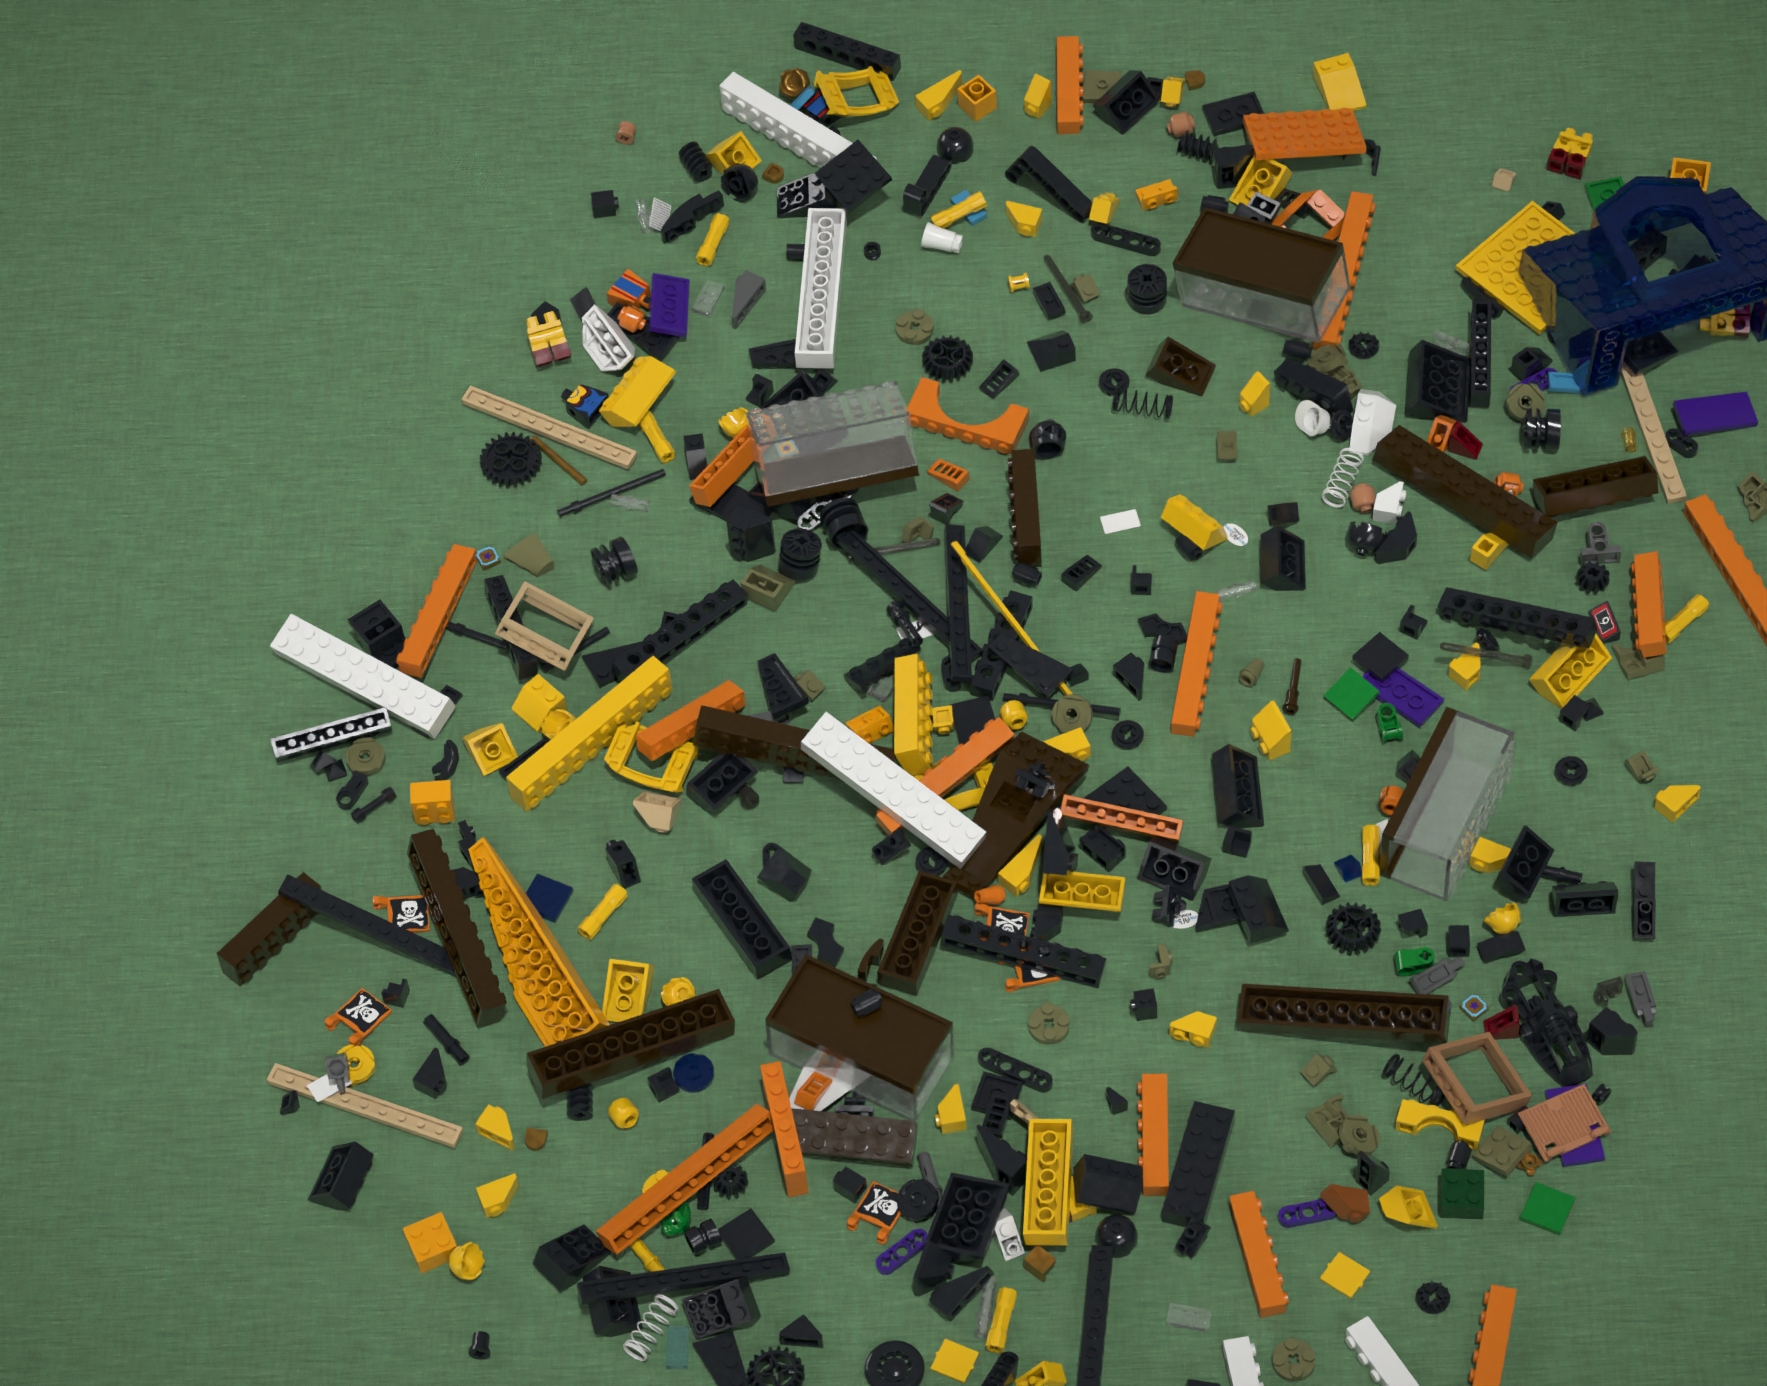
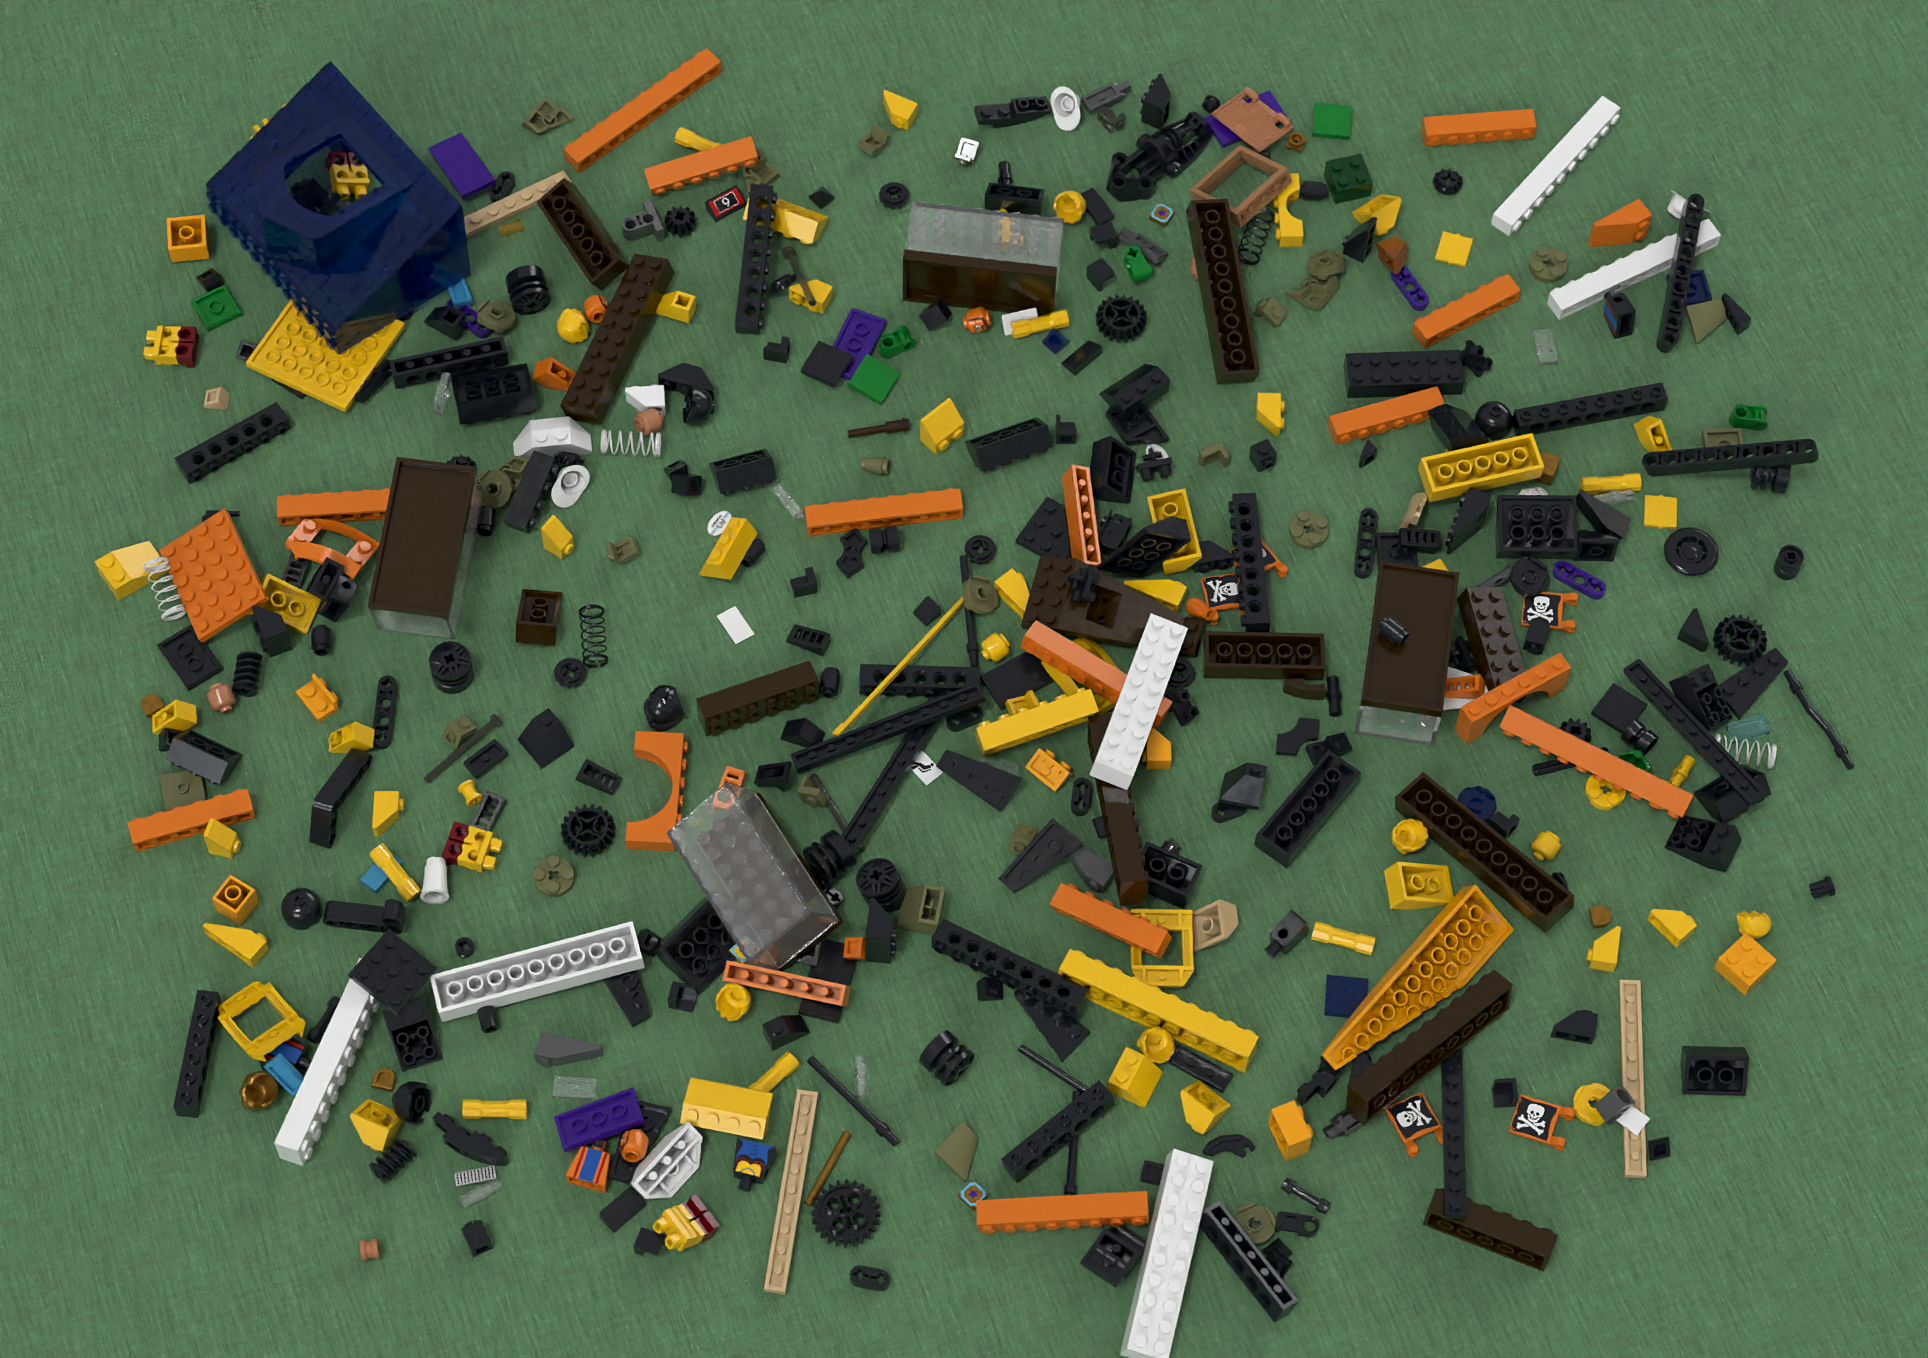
camera: 115 degrees left, 5 degrees up
black pin [423,1014,470,1065] -> none
tan window [495,581,594,671] -> none
black pin [886,601,923,647] -> none
black wing [988,633,1074,699] -> none
black slope [1113,652,1145,701] -> none
dark red slope [1448,420,1483,460] -> none
olive plate [1472,1126,1532,1176] -> none
dark red slope [1484,1005,1520,1040] -> none
black slope [1551,881,1618,917] -> none
black panel [1559,695,1590,731] -> none
none -> white piece [144,557,186,621]
none -> black brick [175,402,291,484]
none -> yellow hips [442,821,503,873]
none -> black slope [470,791,507,832]
none -> yellow hair [557,308,590,344]
none -> black slope [663,460,688,482]
none -> black beam [850,1266,890,1291]
none -> bracket [953,137,980,166]
none -> white piece [1050,86,1081,131]
none -> light orange slope [1142,727,1172,770]

